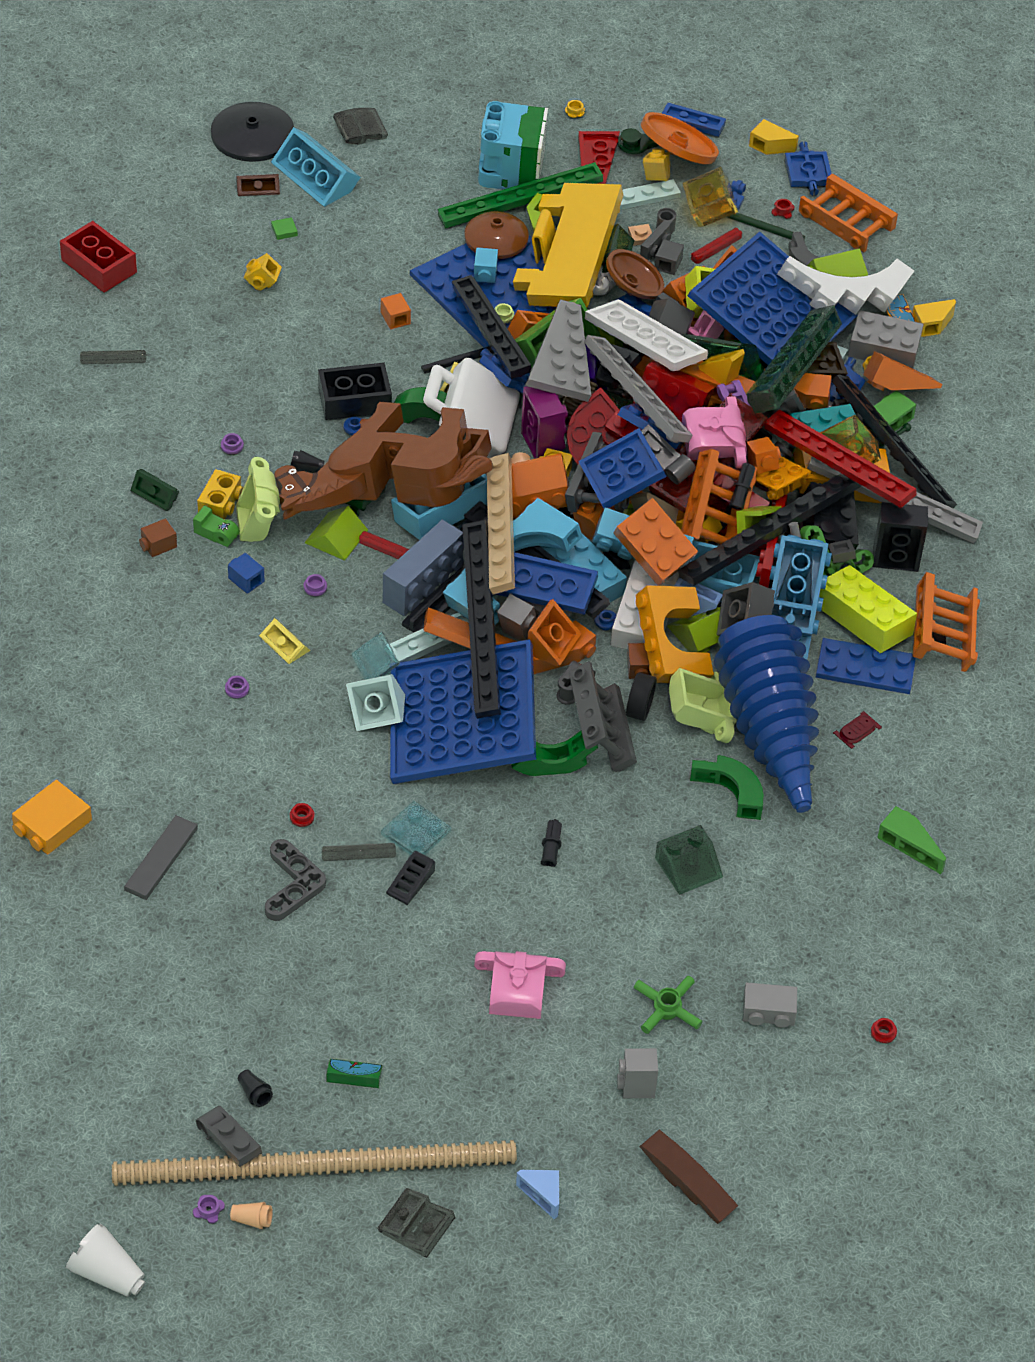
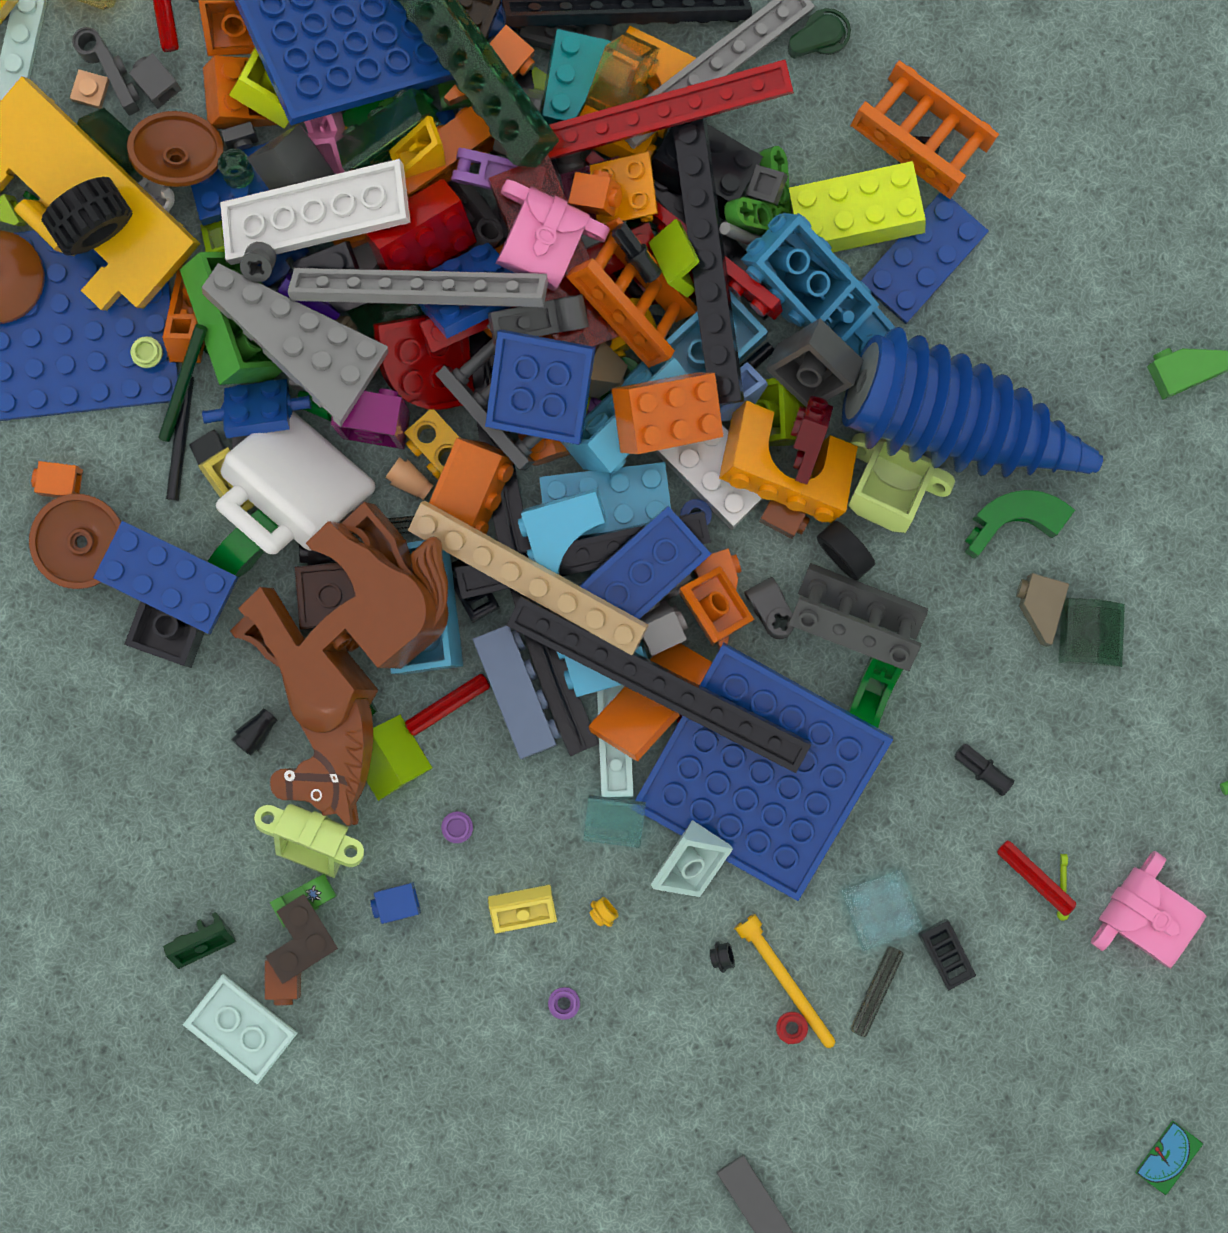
camera: 55 degrees left, 35 degrees up
yellow brick [197,469,244,520] -> none
medium lavender plate [221,433,244,454] -> none
dark grey beam [265,839,326,921] -> none
blue plate [344,417,362,436] -> none
black plate [452,275,532,379] -> none
medium azure brick [474,248,498,283] -> none
dark red piece [833,711,882,749] -> none
black brick [872,502,928,572] -> none
none -> dark orange dish [29,494,121,589]
none -> black tyre [41,177,133,256]
none -> blue plate [93,521,239,635]
none -> dark green bar [158,324,207,442]
none -> light aqua tile [183,974,298,1085]
none -> clear green wheel [217,148,254,189]
none -> dark grey wheel [240,242,276,282]
none -> dark brown plate [265,894,338,984]
none -> yellow plate [589,897,619,927]
none -> black plate [710,941,735,973]
none -> yellow piece [734,914,835,1048]
none -> dark green piece [788,8,851,59]
none -> dark red plate [791,396,833,485]
none -> red axle [997,840,1076,916]
none -> dark tan slope [1016,573,1069,647]
none -> lime hinge [1057,854,1069,921]

